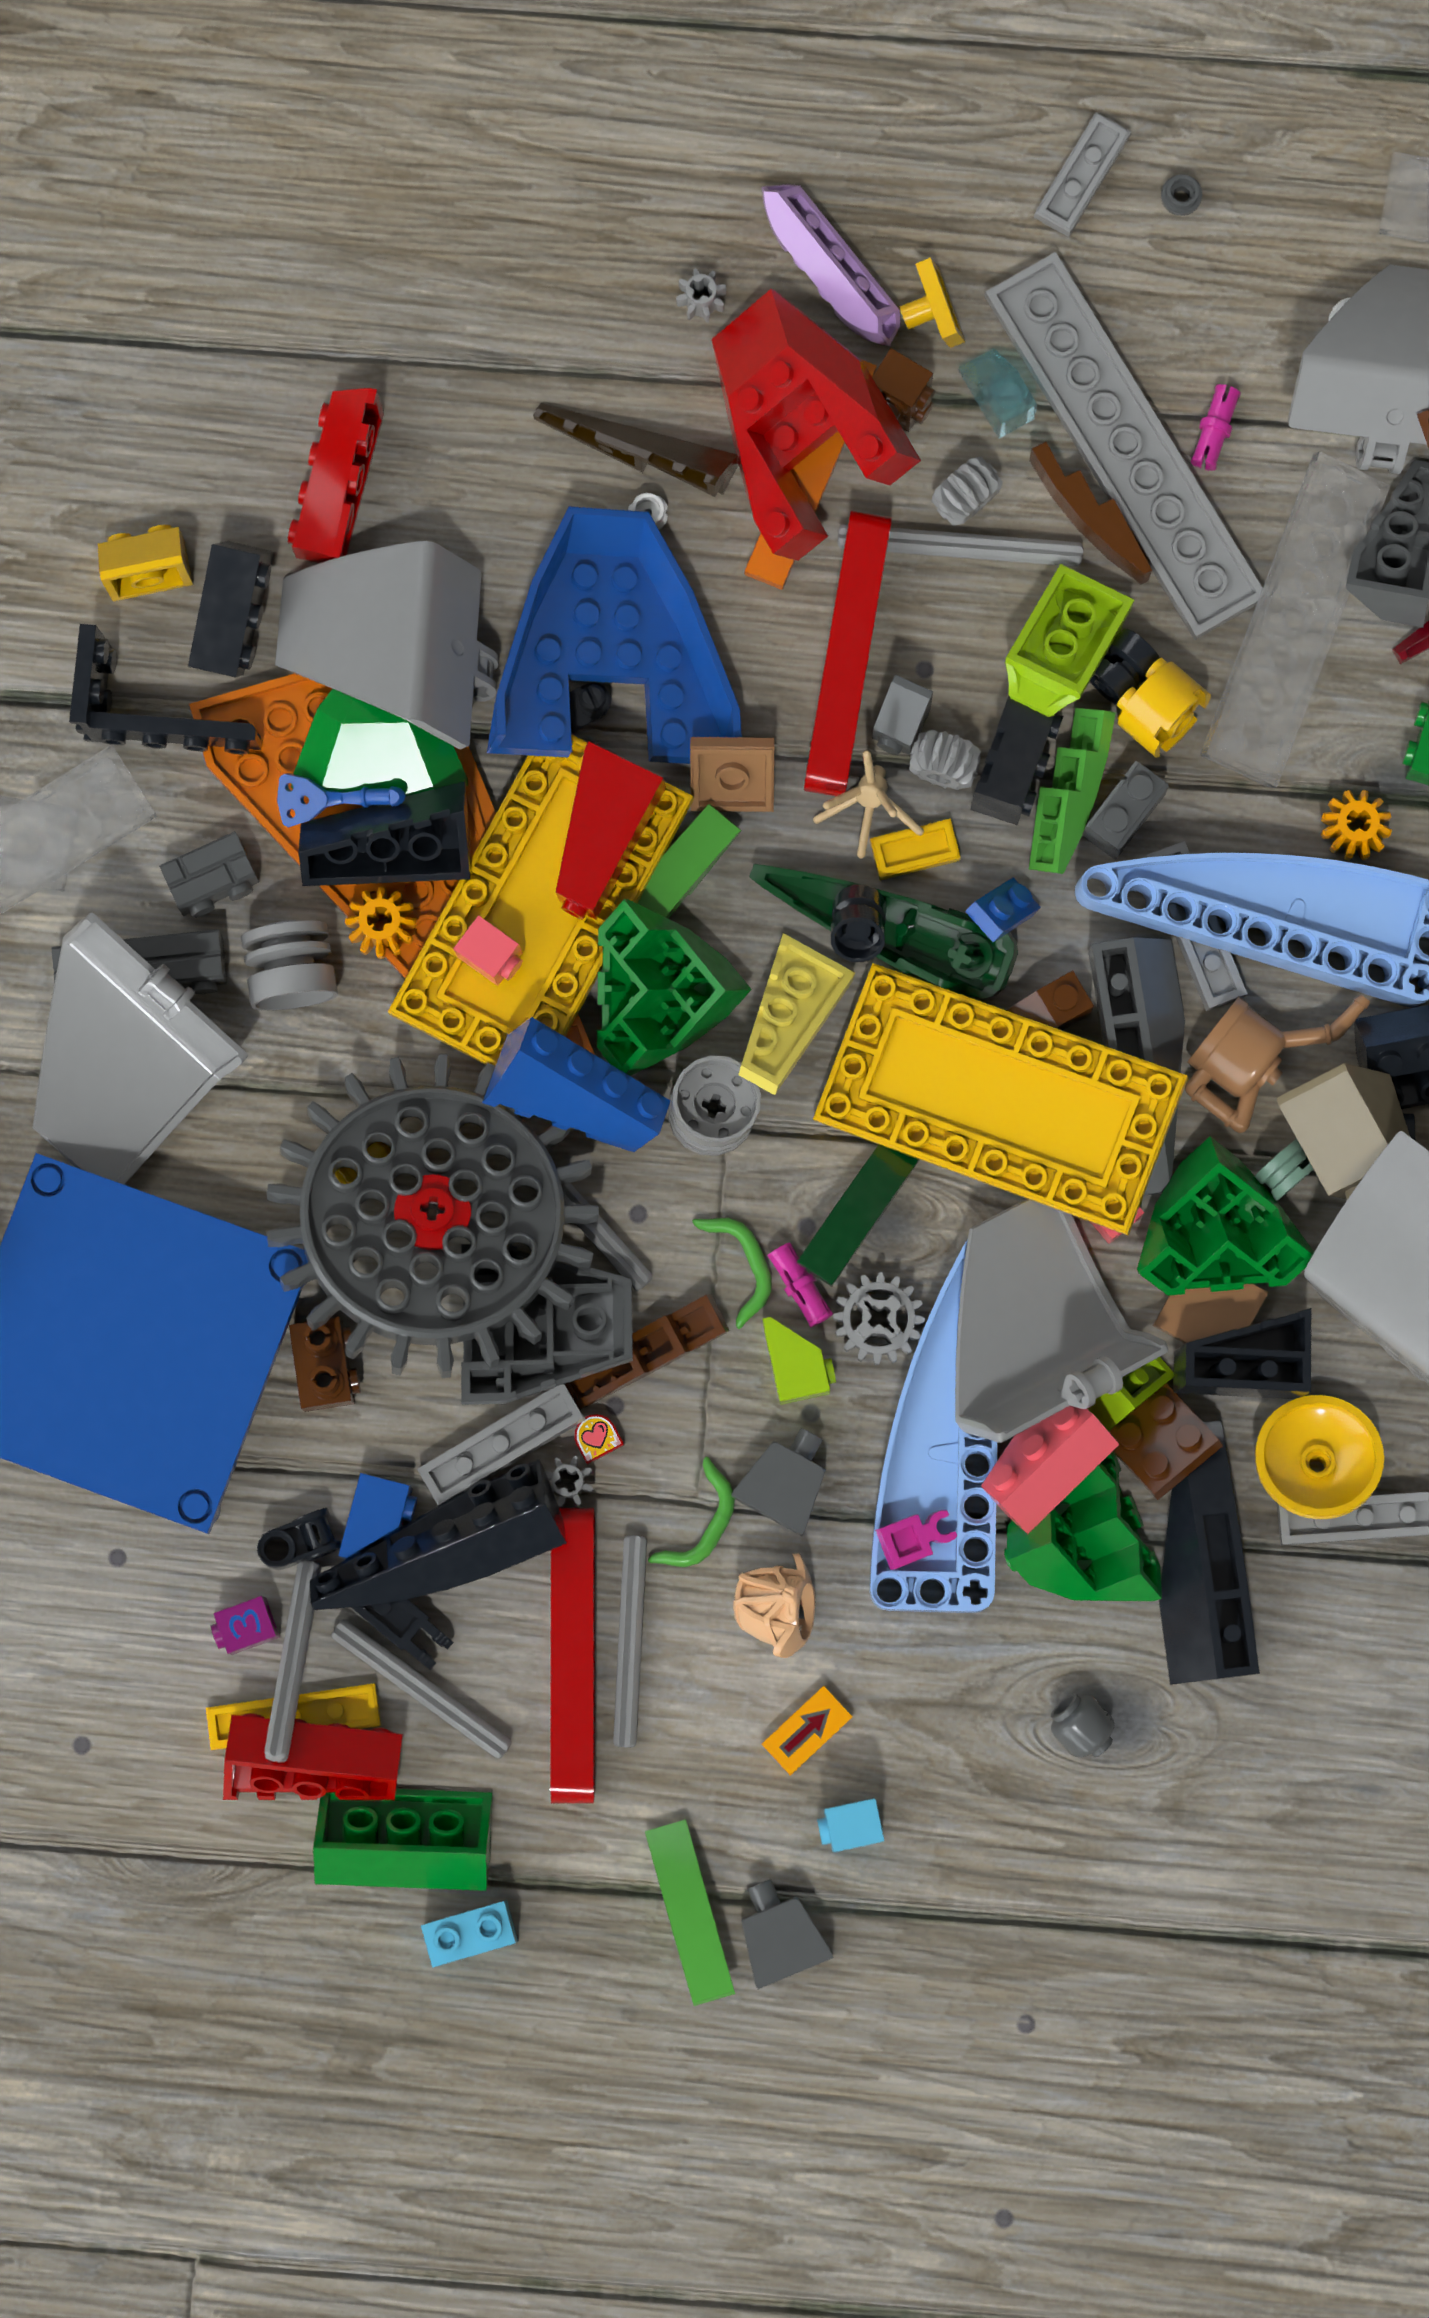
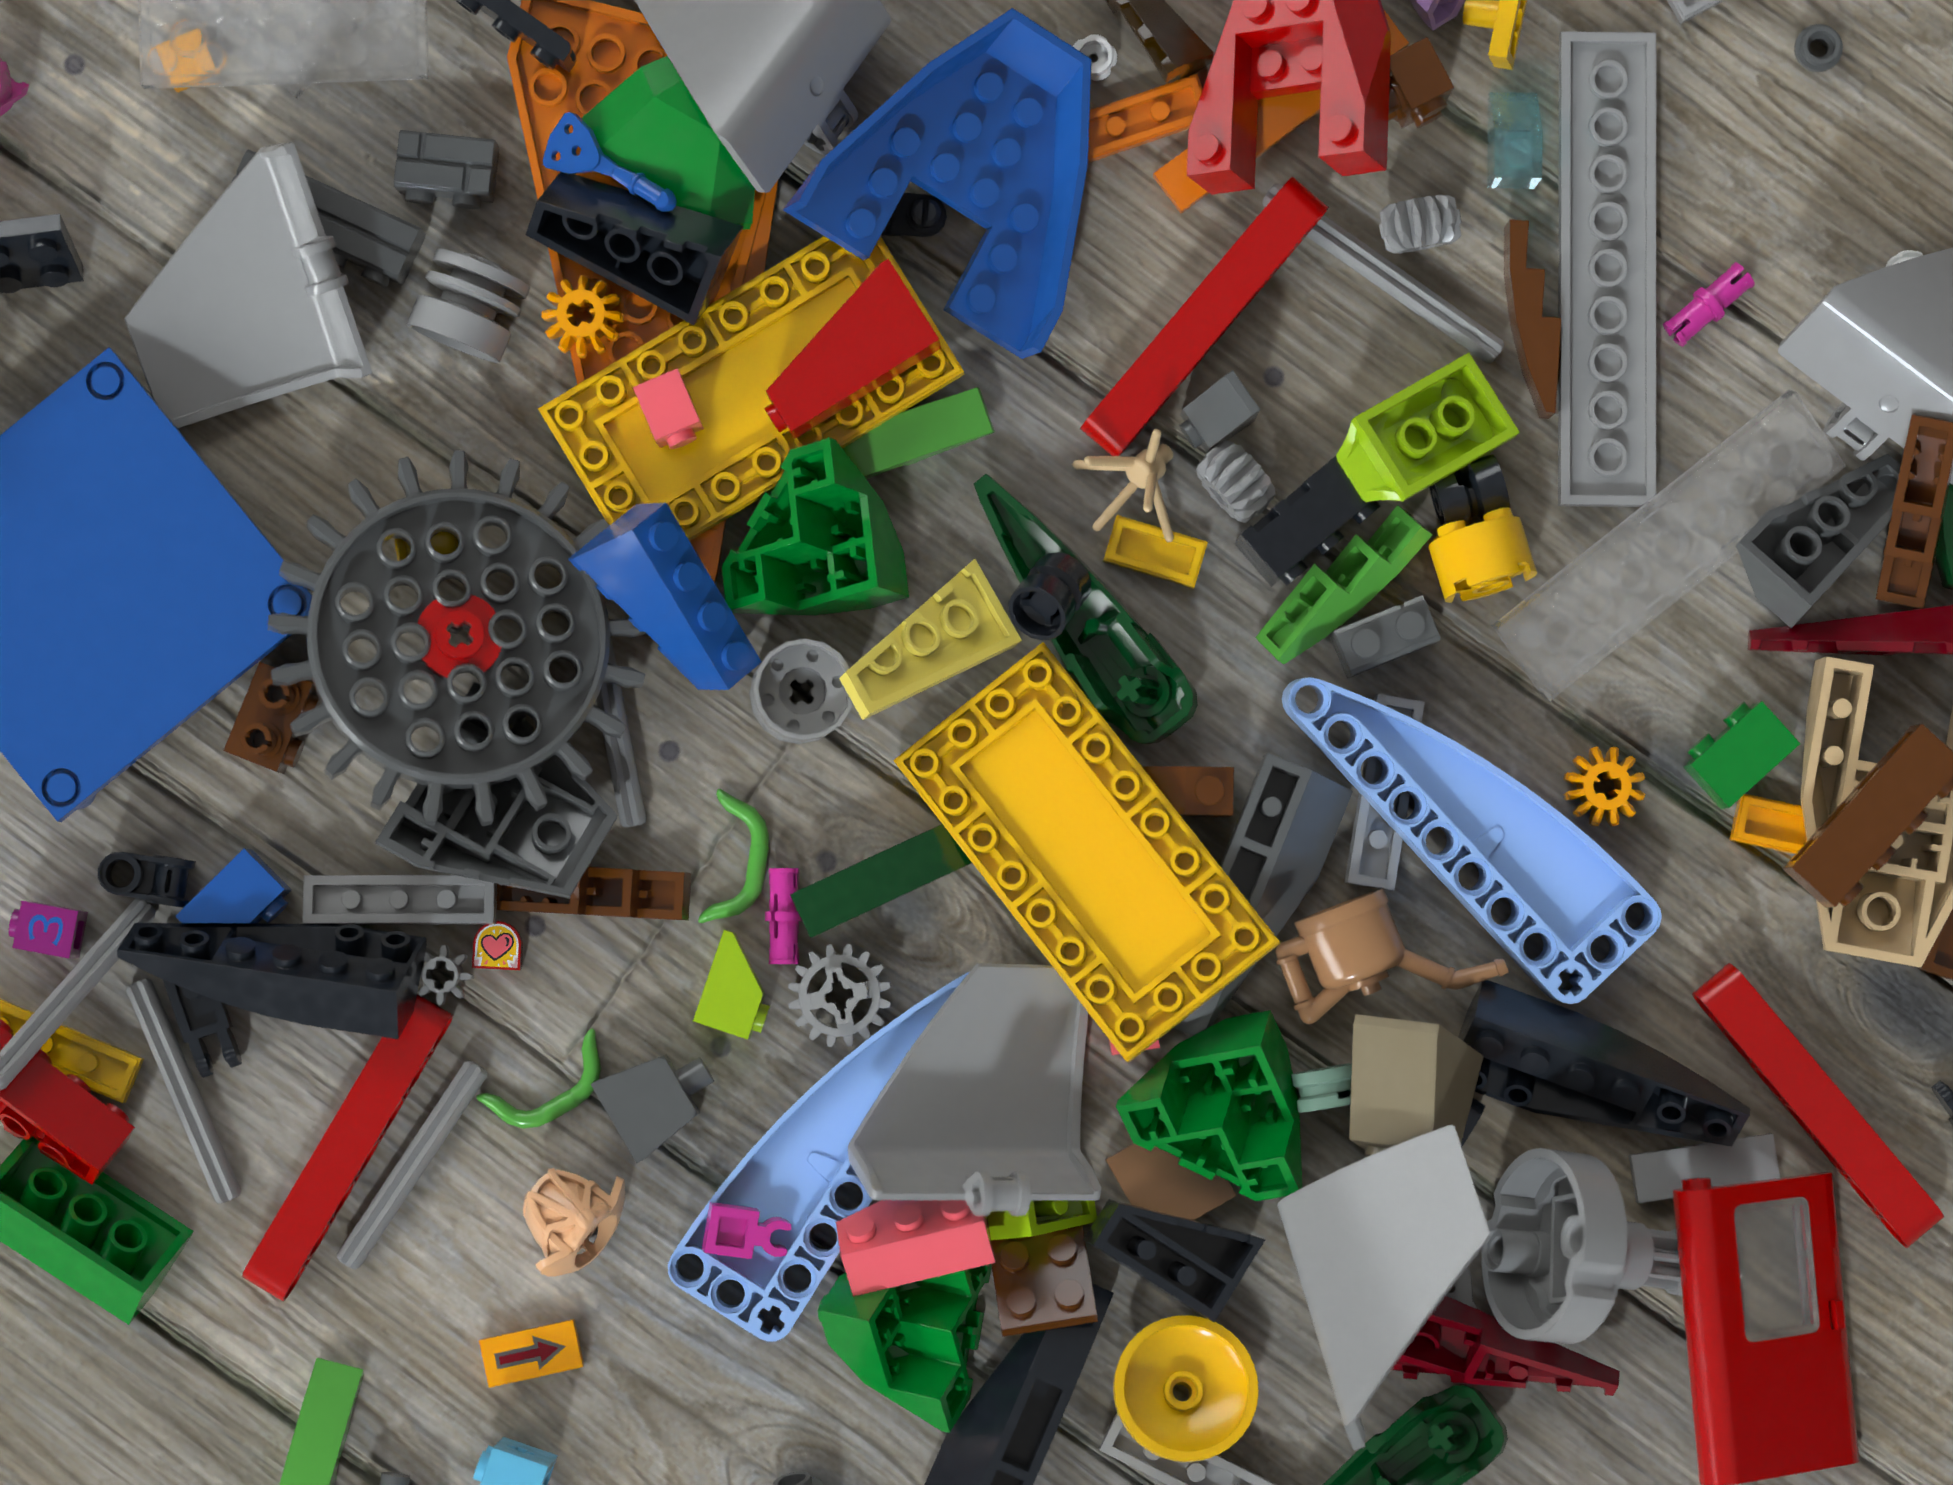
camera: 25 degrees right, 5 degrees up
medium azure brick [421,1900,518,1968] -> none
medium nougat tile [690,737,774,812] -> none
blue plate [965,877,1041,942] -> none
none -> orange tile [1088,74,1203,163]

